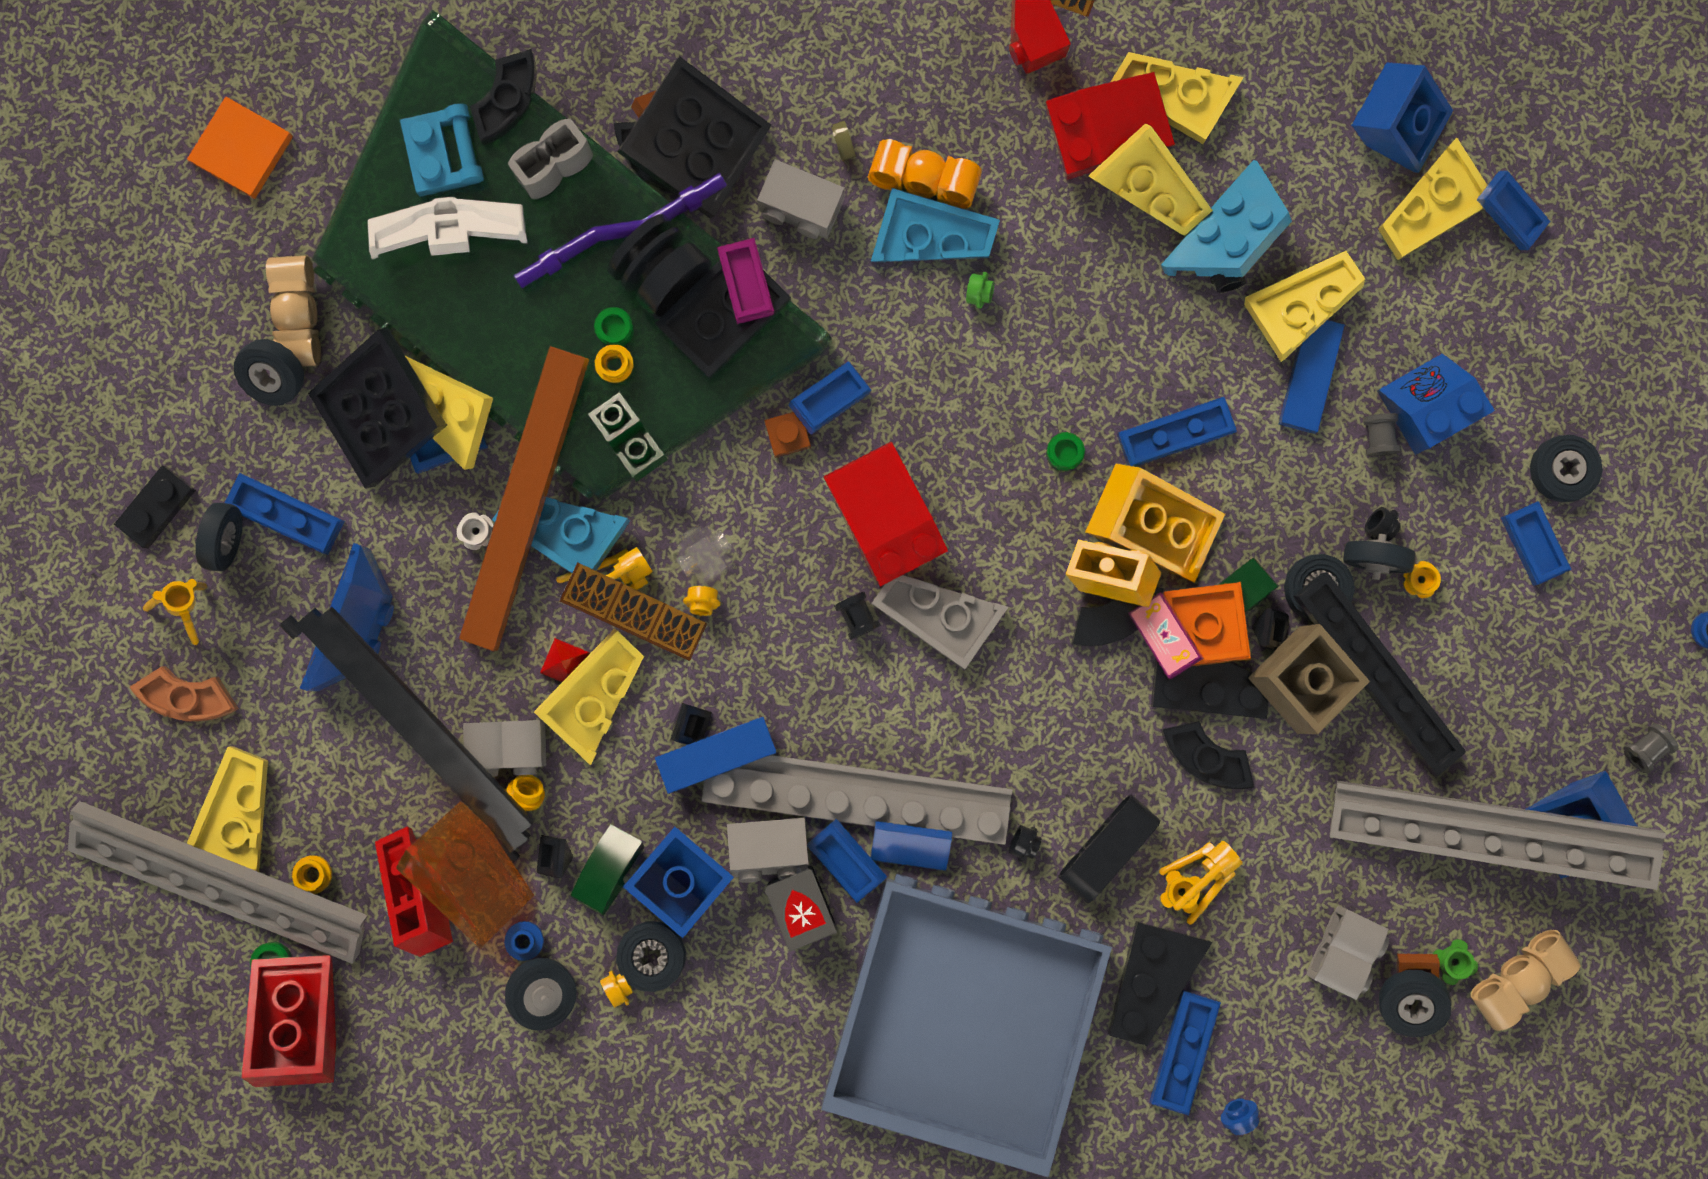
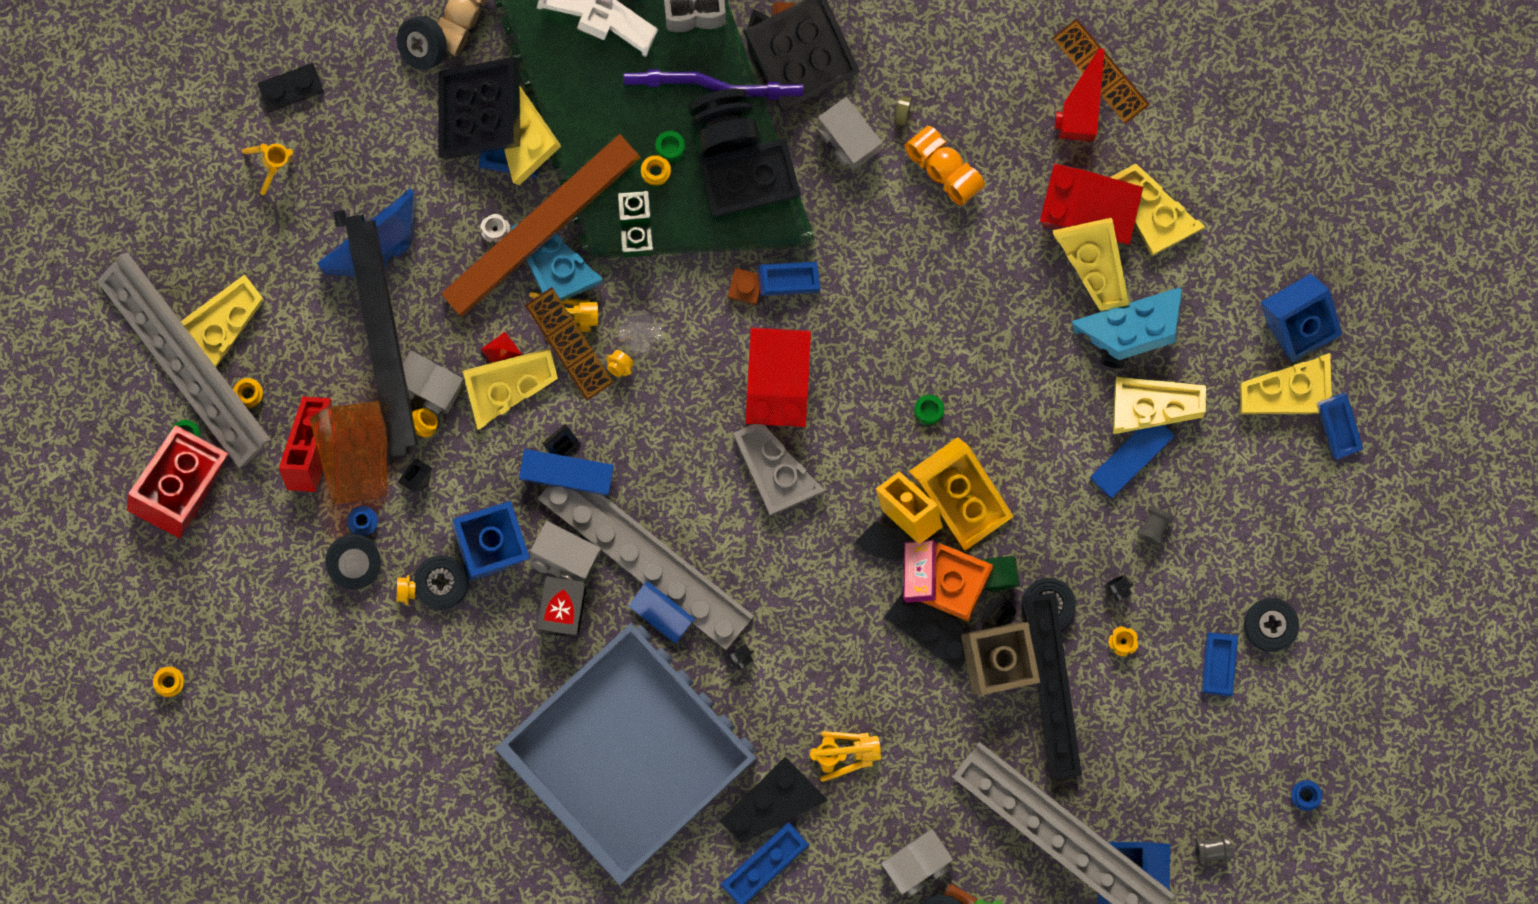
camera: 30 degrees right, 5 degrees down
nougat tile [129,666,239,721] -> none
black bush [195,503,243,571] -> none
blue tile [225,473,345,555] -> none
dark green slope [571,824,645,916] -> none
magenta tile [717,238,774,324] -> none
blue tile [807,819,887,903] -> none
black bush [834,592,881,640] -> none
dark azure wing [871,188,1000,262] -> none
bright green plate [966,272,995,309] -> none
black beam [1058,794,1161,903] -> none
blue tile [1117,397,1237,467] -> none
black tile [1160,721,1255,789] -> none
black wheel [1343,534,1416,580] -> none
blue slope [1377,353,1495,455] -> none

